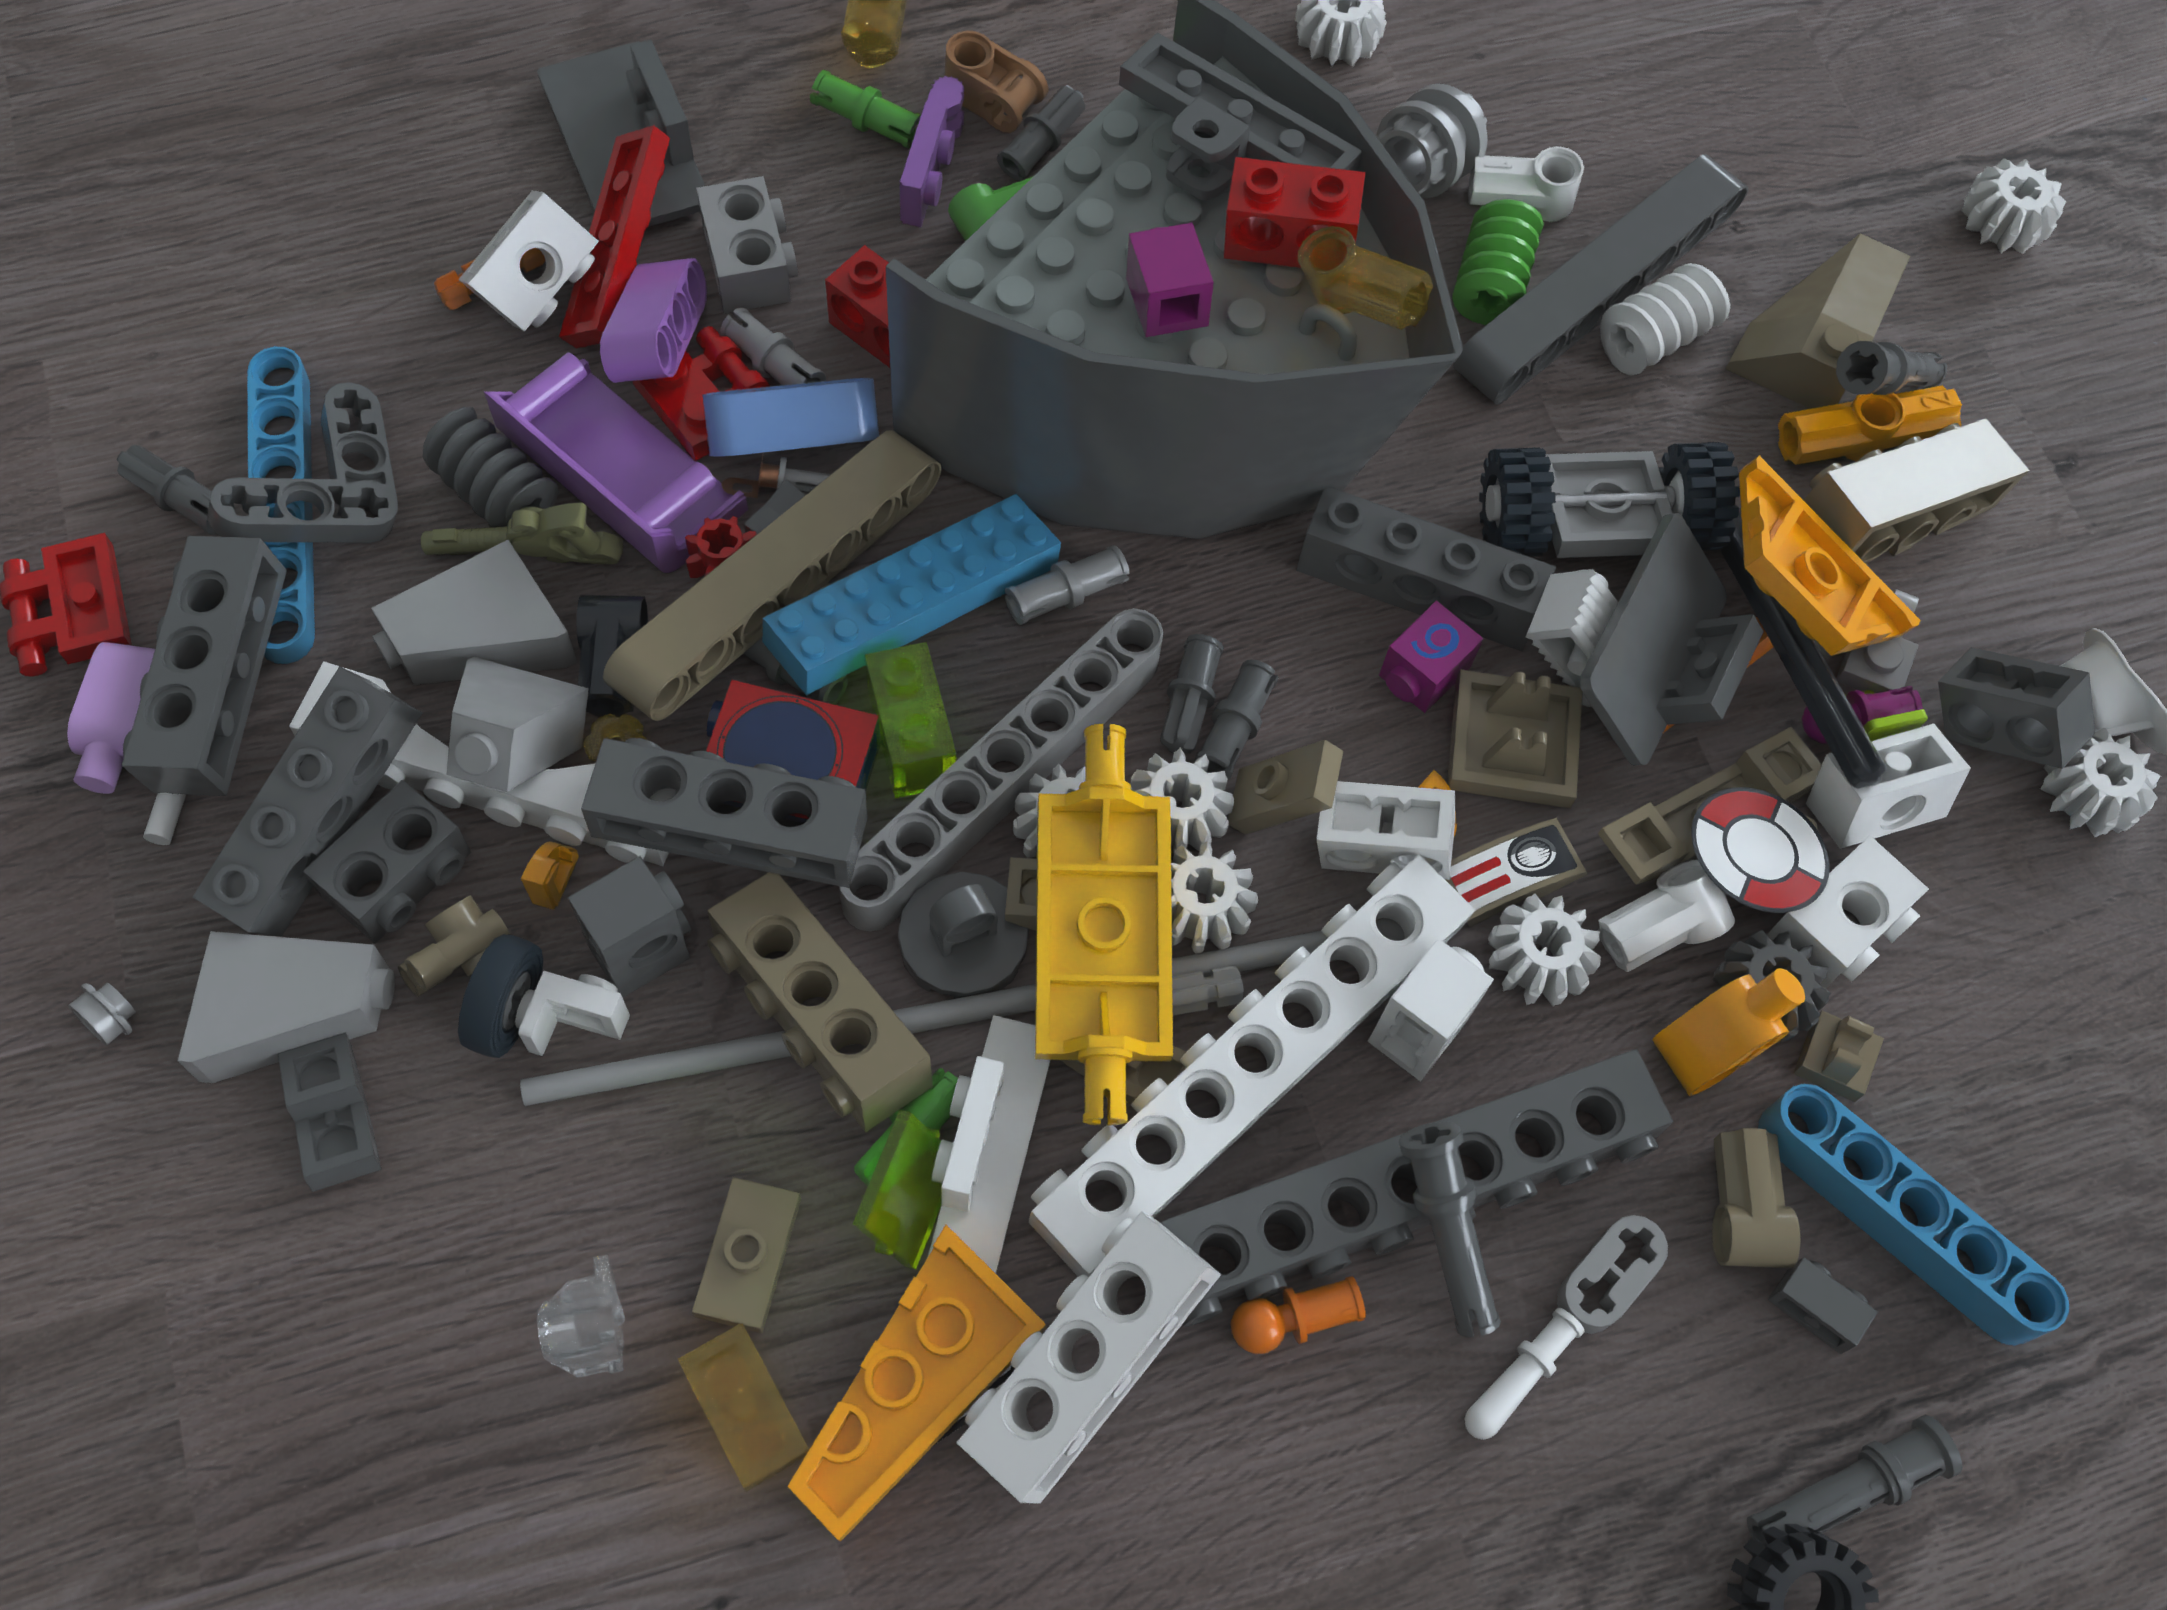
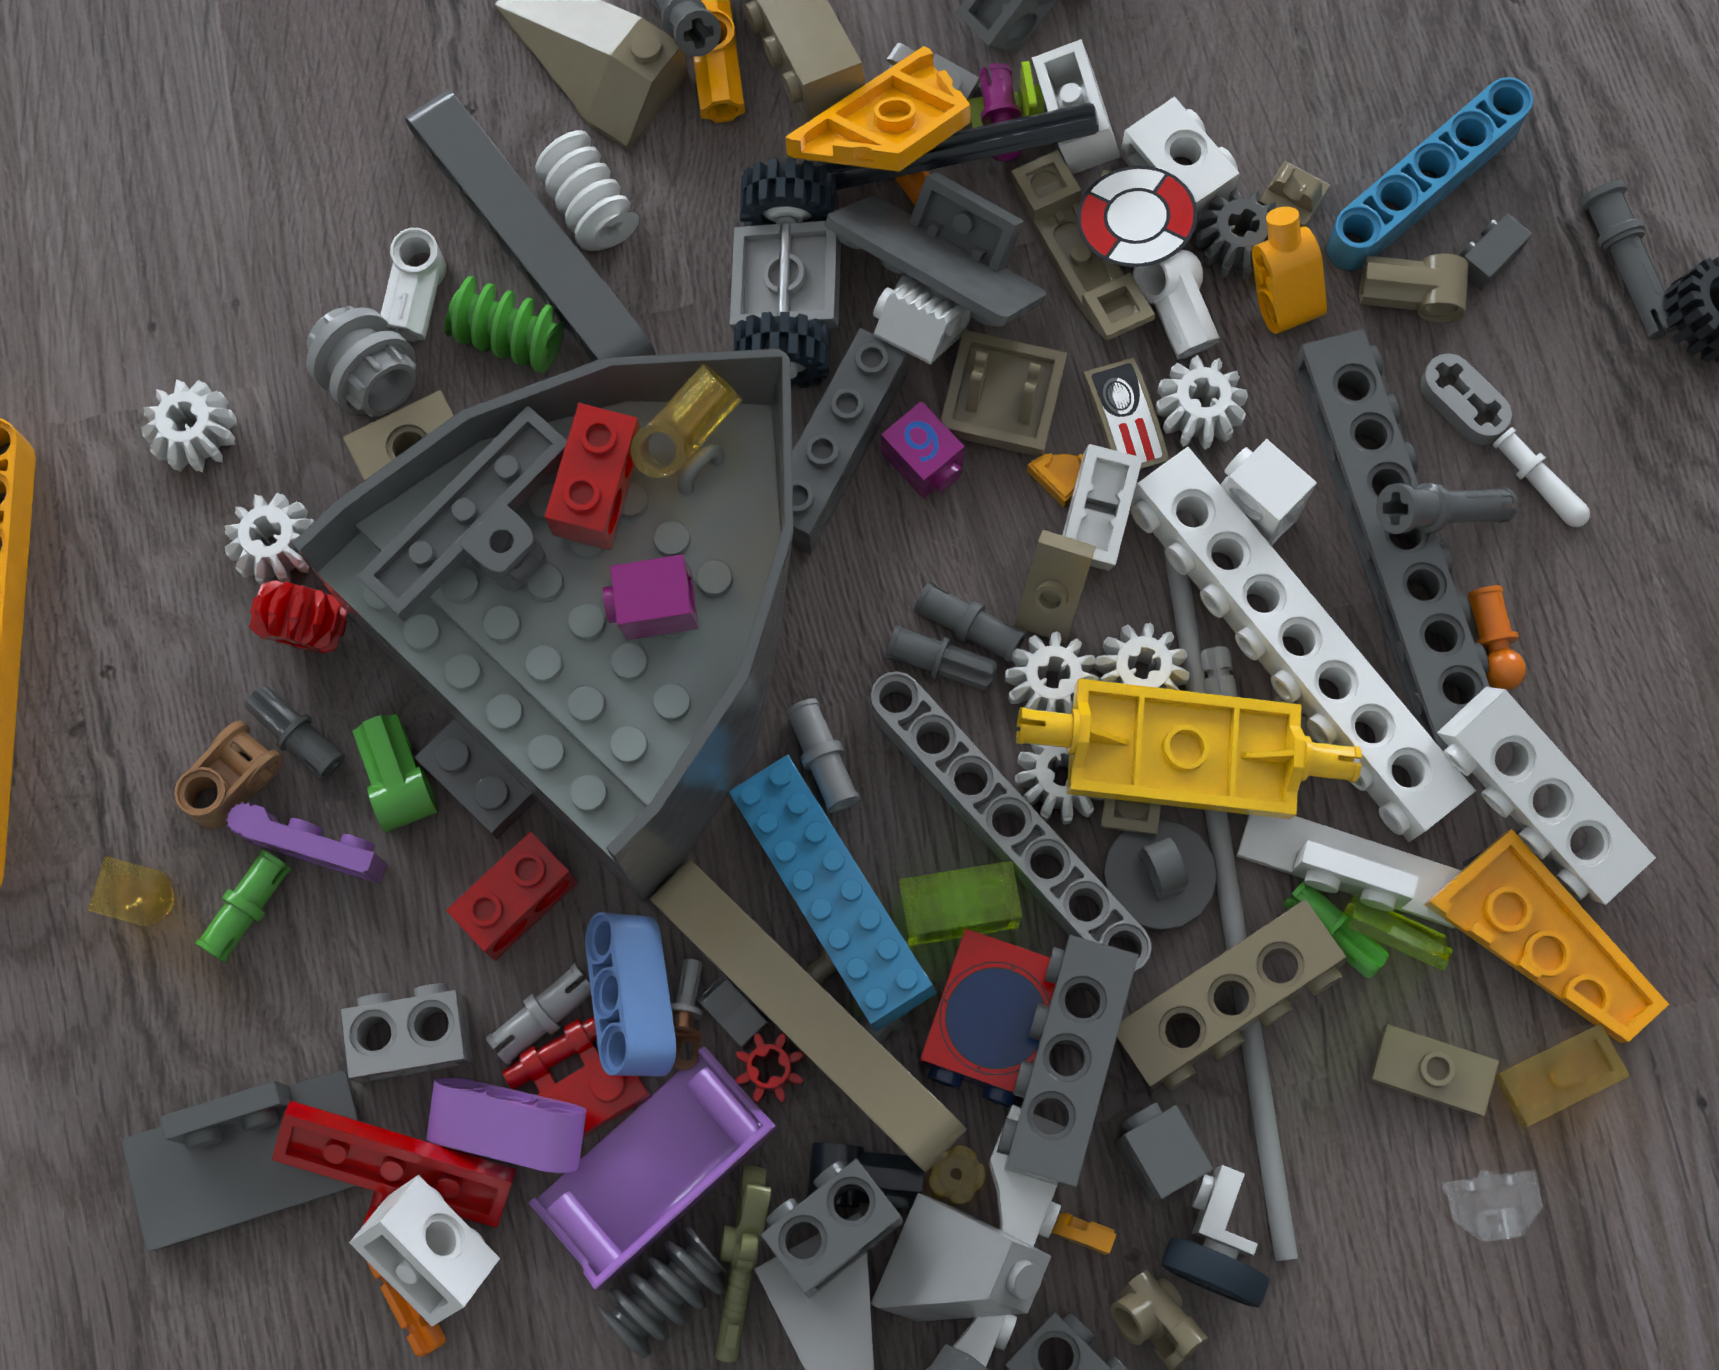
camera: 75 degrees left, 10 degrees up
none -> dark grey brick [760,1158,903,1299]

